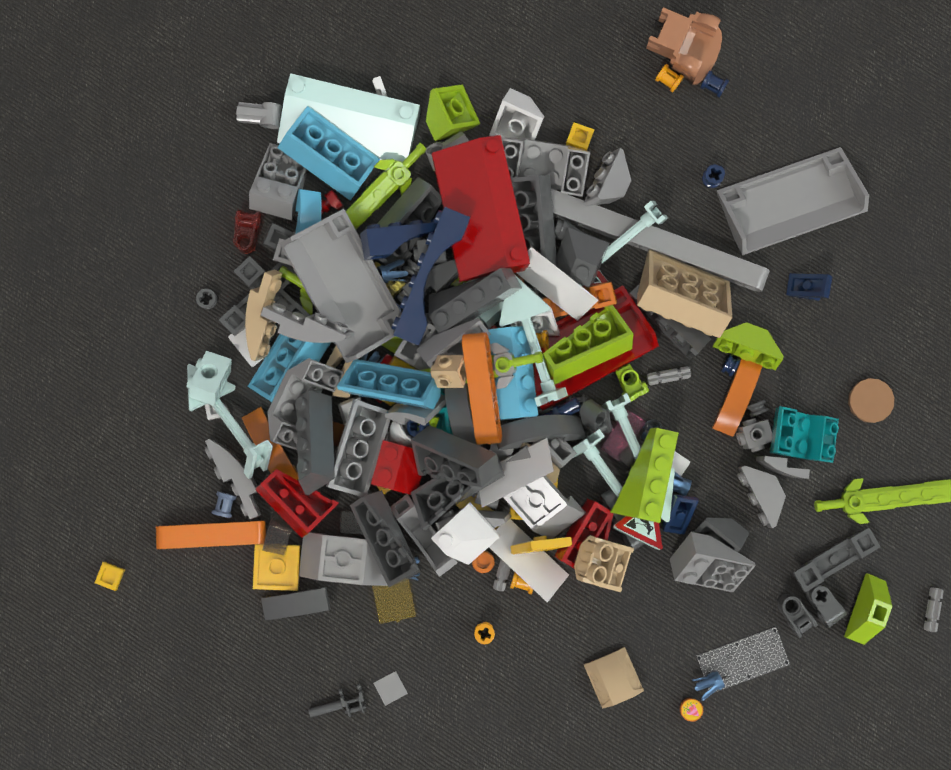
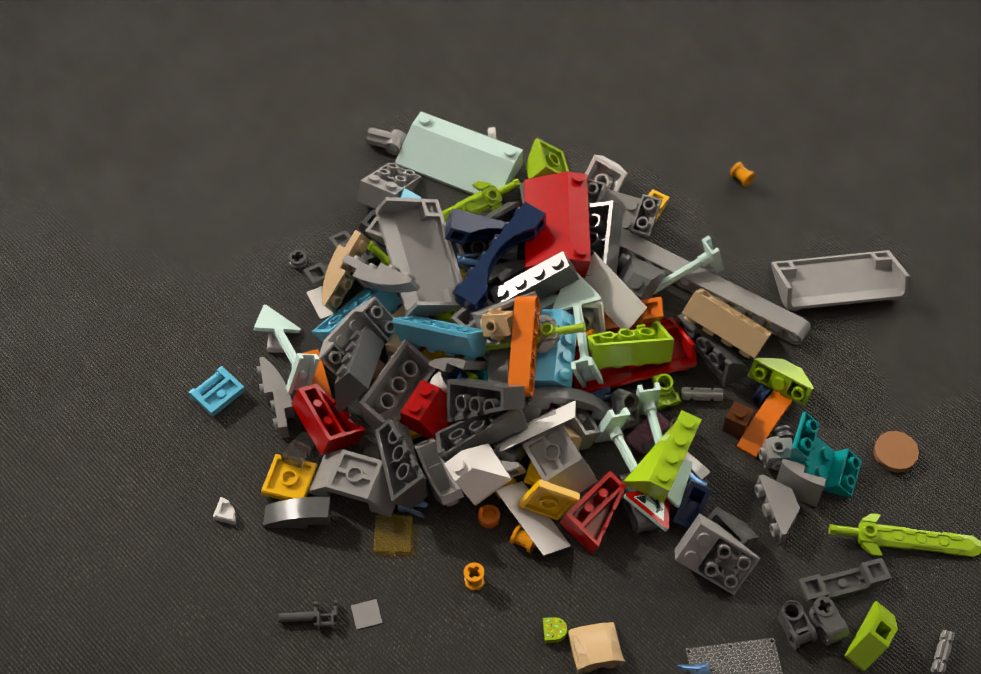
camera: 10 degrees right, 30 degrees down
yellow tile [95,562,125,591] -> none
orange beam [156,521,266,549] -> none
light aqua brick [187,351,232,406] -> none
sand blue bush [212,491,237,518] -> none
clear red piece [233,210,261,254] -> none
medium azure slope [277,106,380,200] -> none
light grey axle [493,559,511,591] -> none
tan slope [574,535,634,592] -> none
light grey slope [584,148,631,206] -> none
nougat piece [646,8,722,85] -> none
dark blue bush [700,70,729,98] -> none
dark blue bush [702,164,725,188] -> none
dark blue slope [786,273,832,301] -> none
none -> medium azure plate [188,366,245,417]
none -> white tile [213,497,236,525]
none -> lime tile [543,617,567,643]
none -> reddish brown brick [722,401,754,439]

